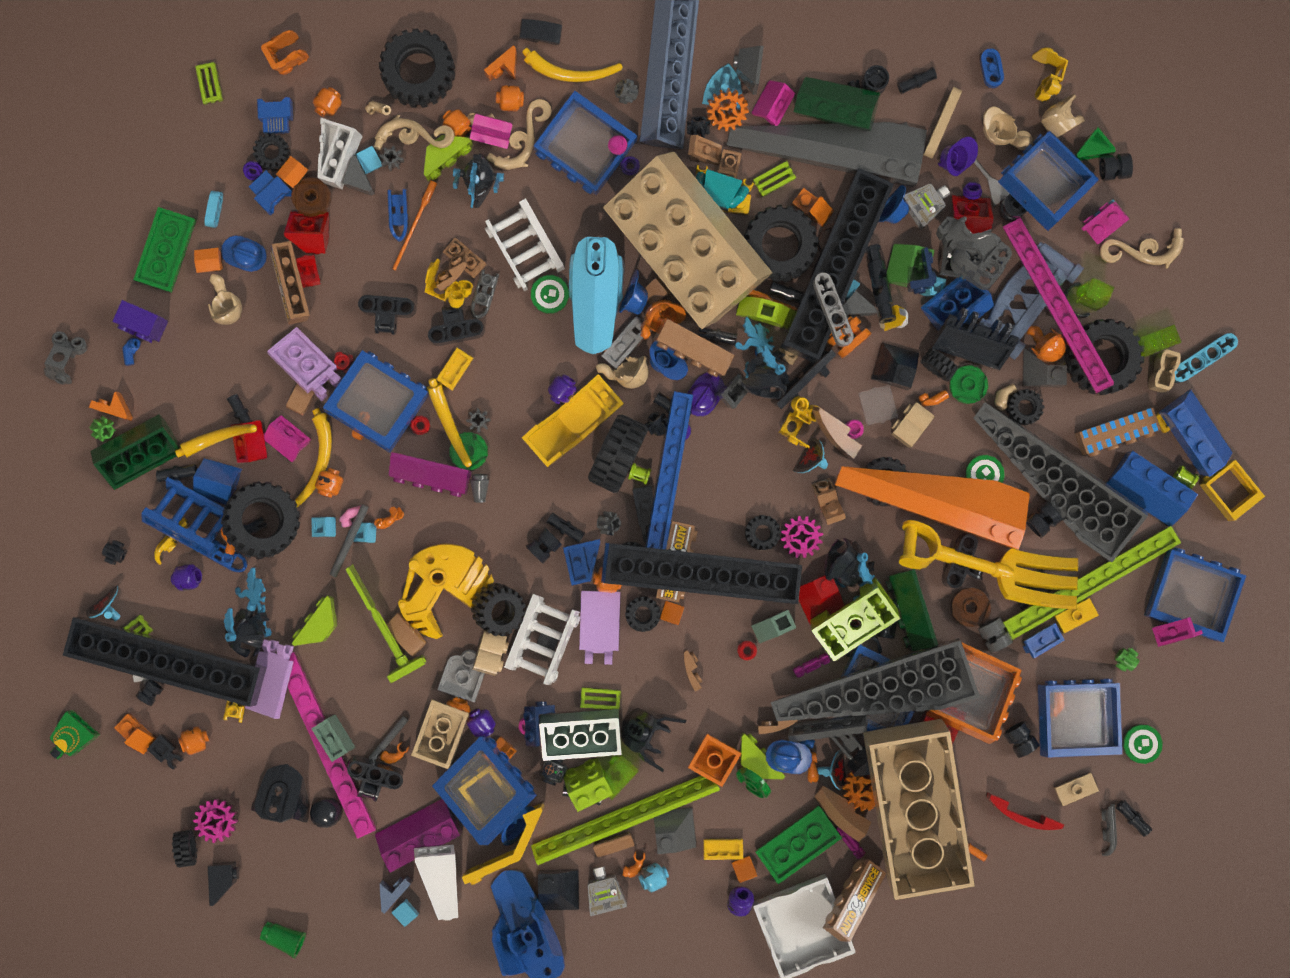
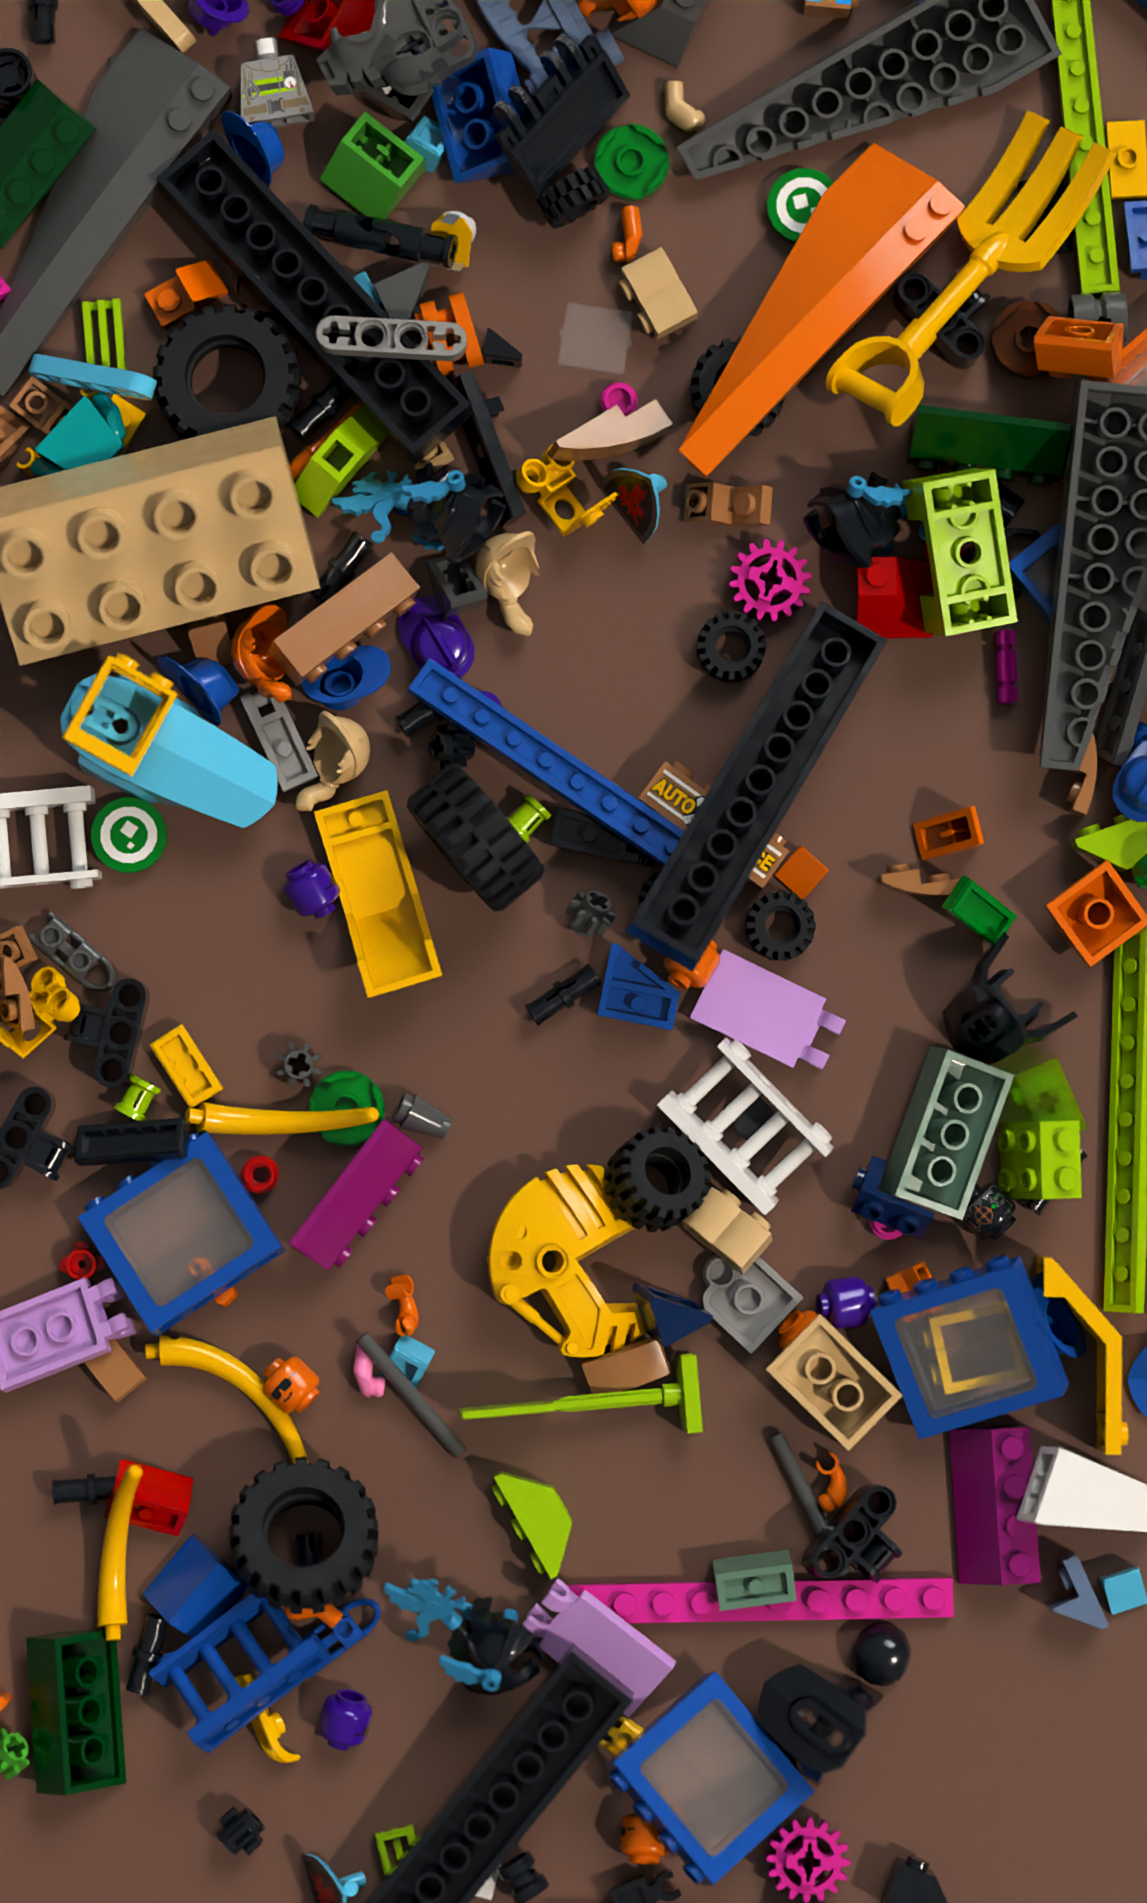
camera: 65 degrees left, 0 degrees up
green plant [259,921,306,959] -> none
dark pink panel [264,415,311,462] -> none
medium azure slope [312,517,336,537] -> none
black wheel [526,527,562,564] -> none
lime tile [580,688,621,710] -> none
red plate [737,641,757,660] -> none
sand green slope [751,609,796,644] -> none
black slope [871,342,919,390] -> none
dark blue bracket [907,247,937,294] -> none
black tyre [1006,389,1045,425] -> none
black wheel [1026,501,1063,538] -> none
none -> medium azure beam [28,354,157,401]
none -> yellow window [61,653,178,776]
none -> black plate [74,1117,190,1166]
none -> lime bush [113,1074,162,1121]
none -> tan piece [476,531,540,637]
none -> black slope [484,328,523,368]
none -> piece [604,1671,815,1886]
none -> dark blue slope [632,1282,713,1348]
none -> orange slope [913,806,984,861]
none -> green tile [942,875,1017,945]
none -> orange slope [1034,316,1124,382]

